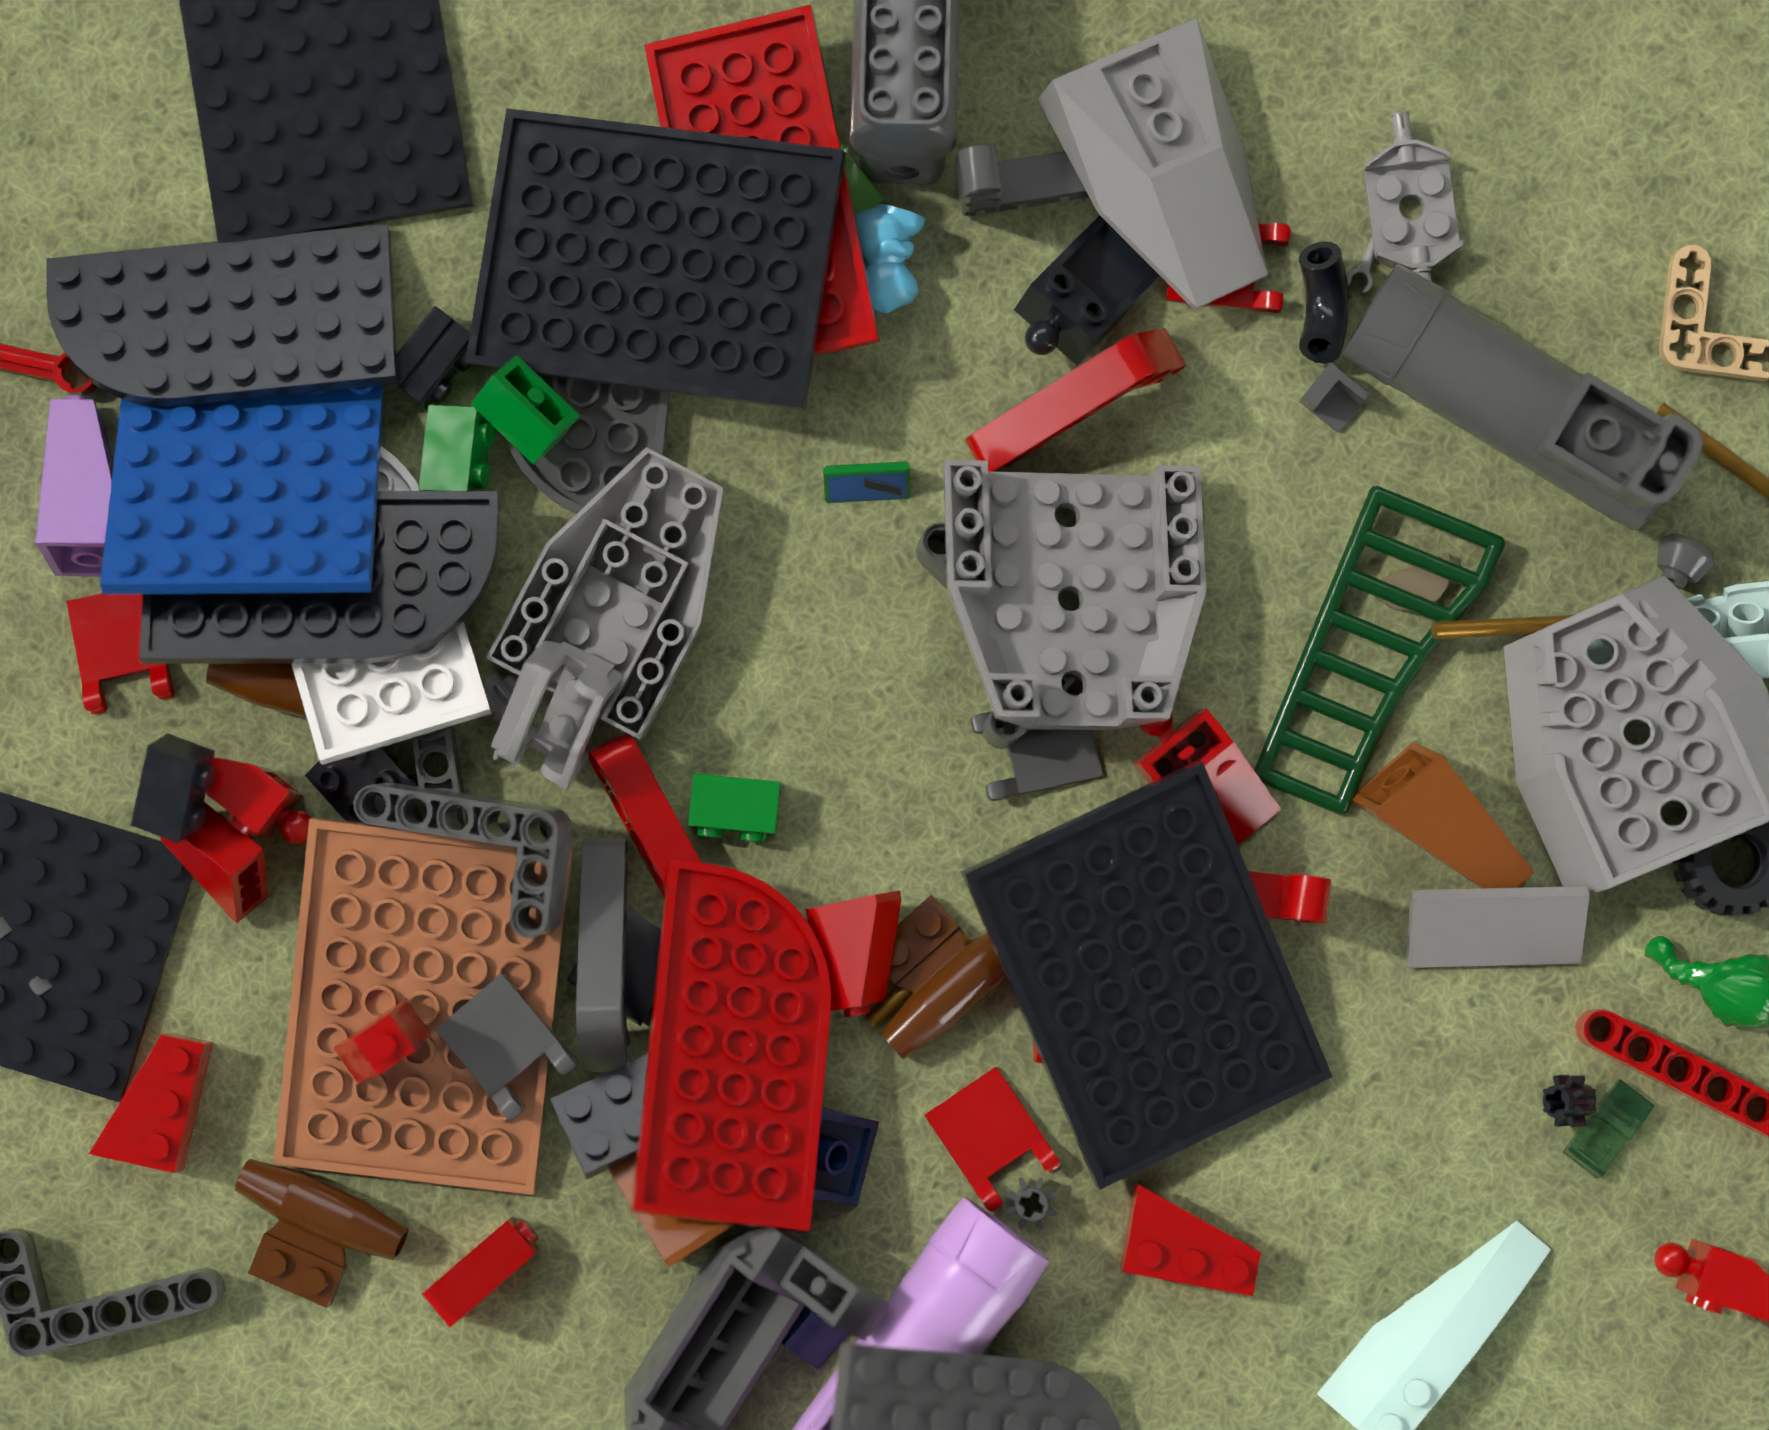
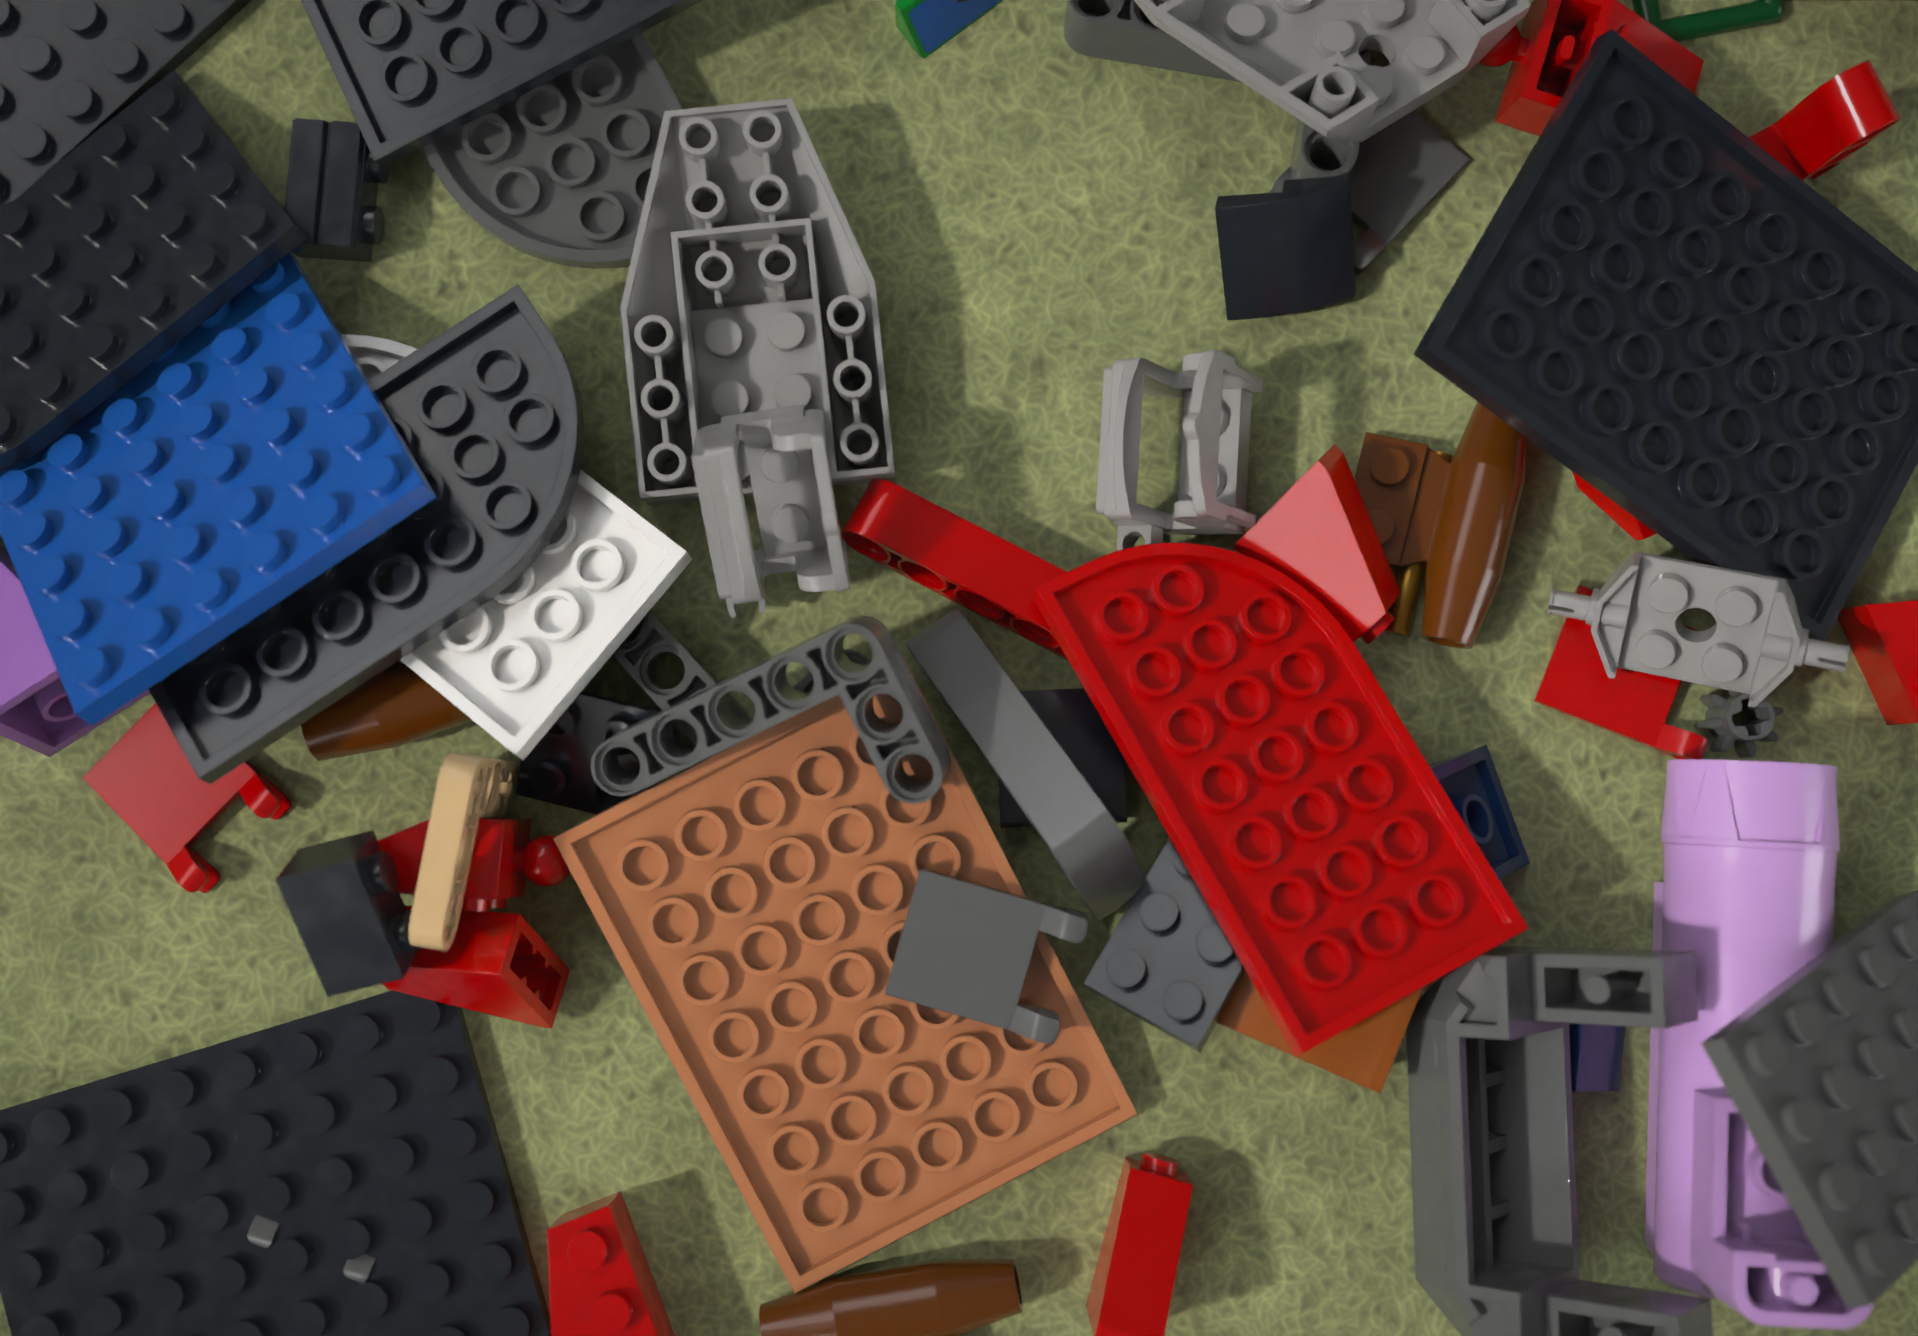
camera: 35 degrees left, 0 degrees up
red slope [333,998,431,1084] -> none
brick [418,405,495,491] -> none
green brick [471,355,580,465] -> none
dark grey gear [479,671,517,725] -> none
green brick [688,773,781,842] -> none
none -> tan beam [409,752,516,952]
none -> light grey animal [1096,350,1264,551]
none -> black slope [1215,176,1356,321]
none -> light grey plate [1547,552,1850,708]

